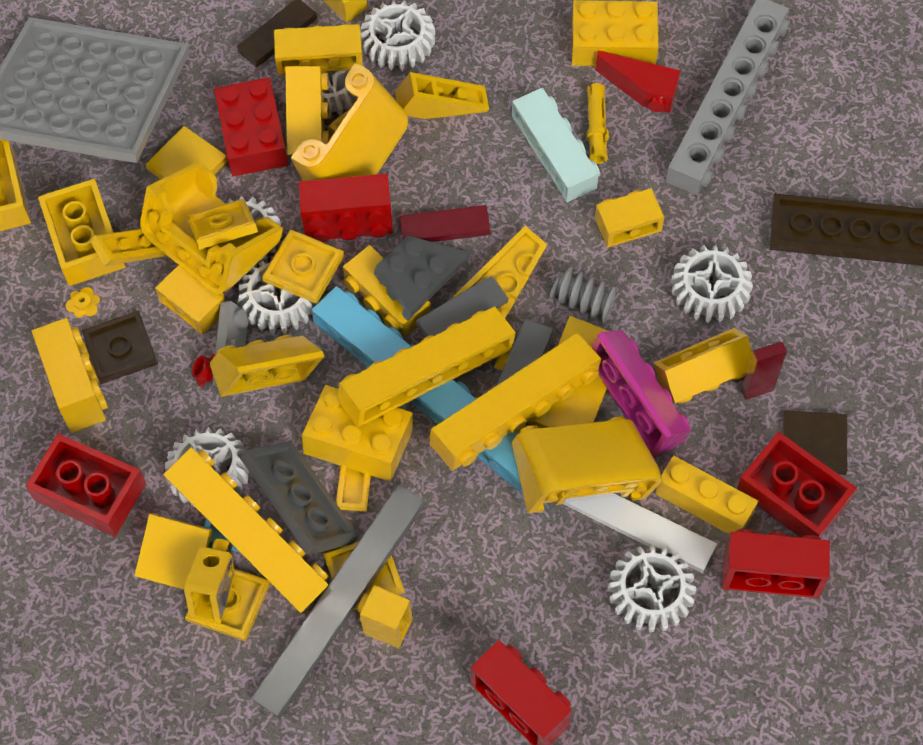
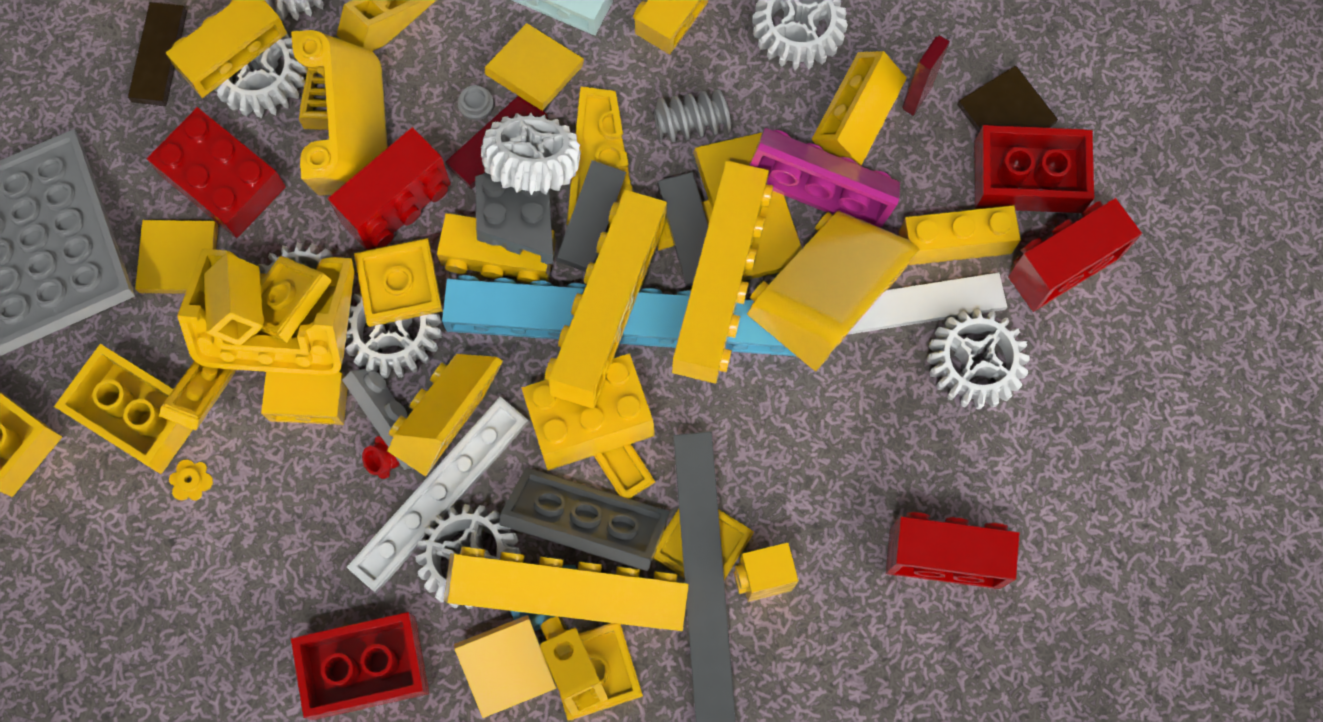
camera: 40 degrees left, 10 degrees up
yellow brick [31,318,108,433] -> none
dark brown tile [82,310,158,385] -> none
yellow brick [285,66,330,155] -> none
none -> yellow brick [204,253,264,346]
none -> white tile [347,397,529,594]
none -> light grey plate [458,85,494,121]
none -> white gear [481,113,581,195]
none -> yellow tile [485,23,584,111]

